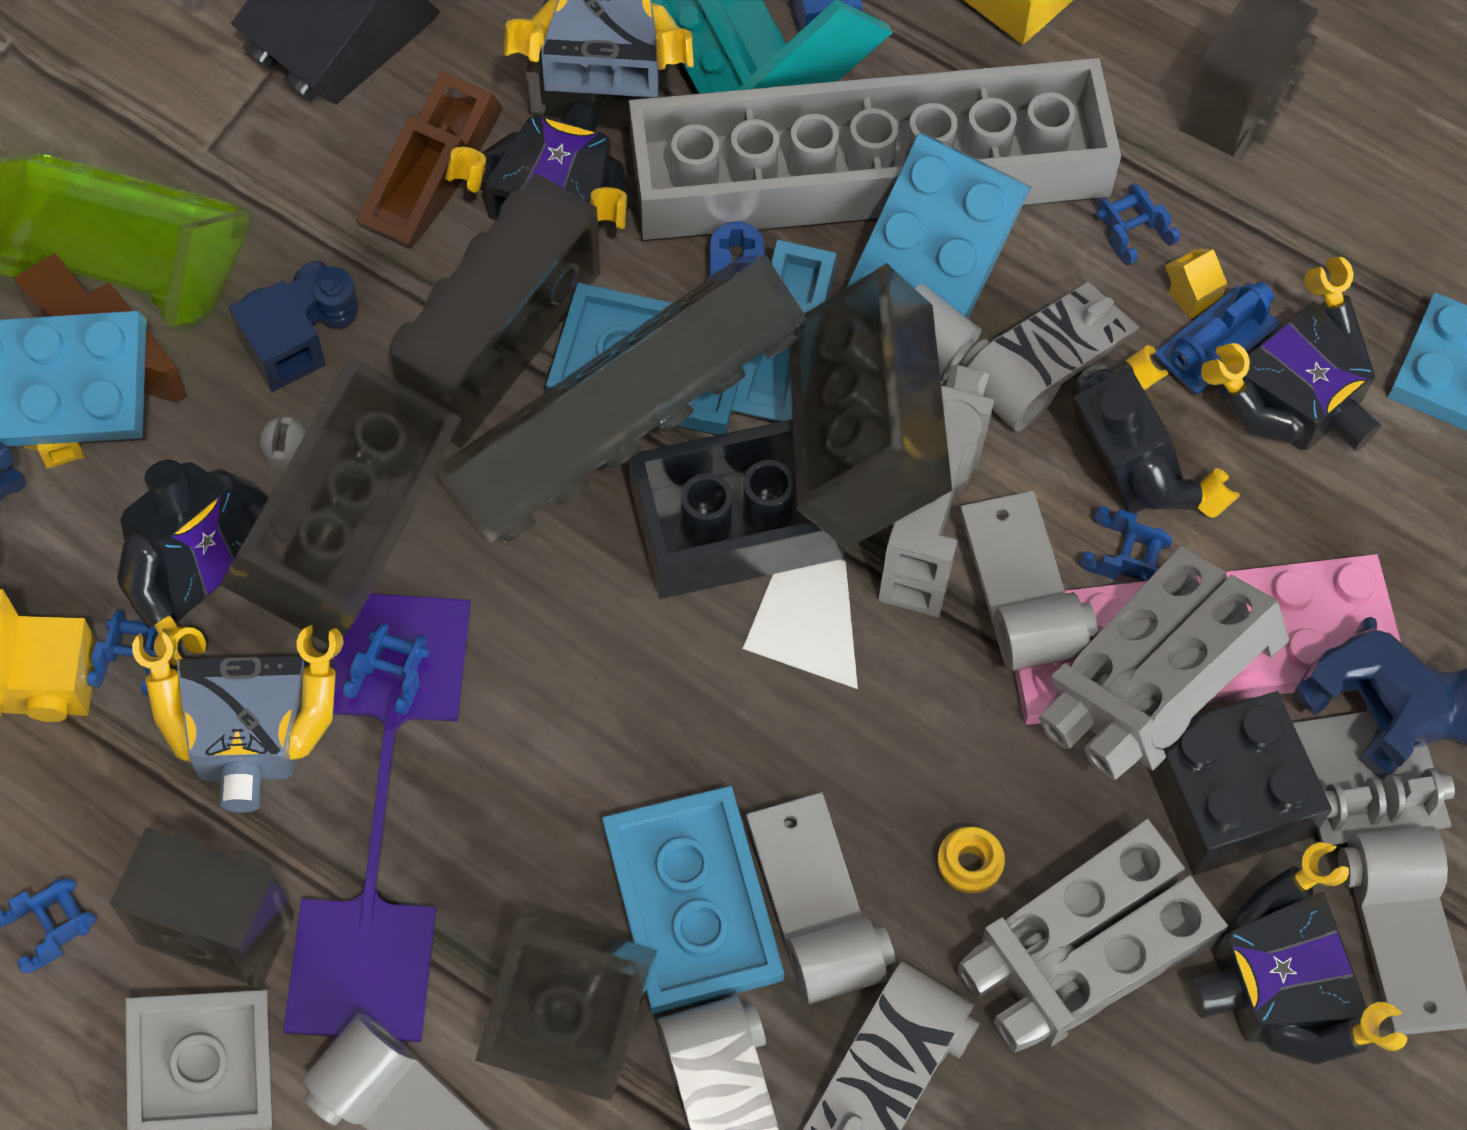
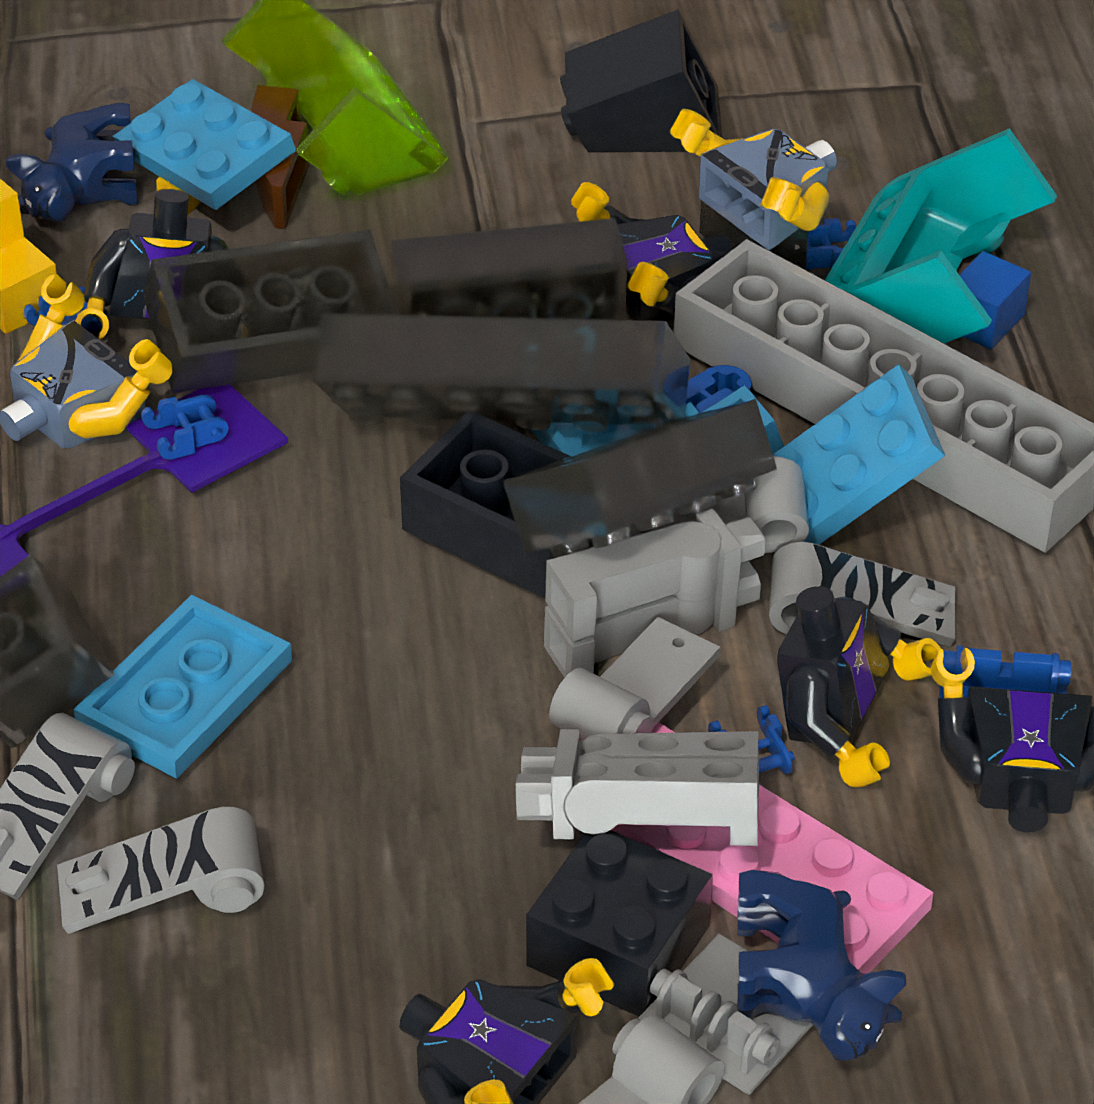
camera: 50 degrees right, 20 degrees down
dark blue brick [229,261,359,392] -> none
reddish brown slope [356,71,503,247] -> none
white sticker [743,559,858,689] -> none
light grey door [746,792,895,1005] -> none
yellow plate [937,827,1005,893] -> none
light grey hips [957,819,1228,1053] -> none
blue piece [1096,183,1180,265] -> none
yellow piece [1165,249,1227,320] -> none

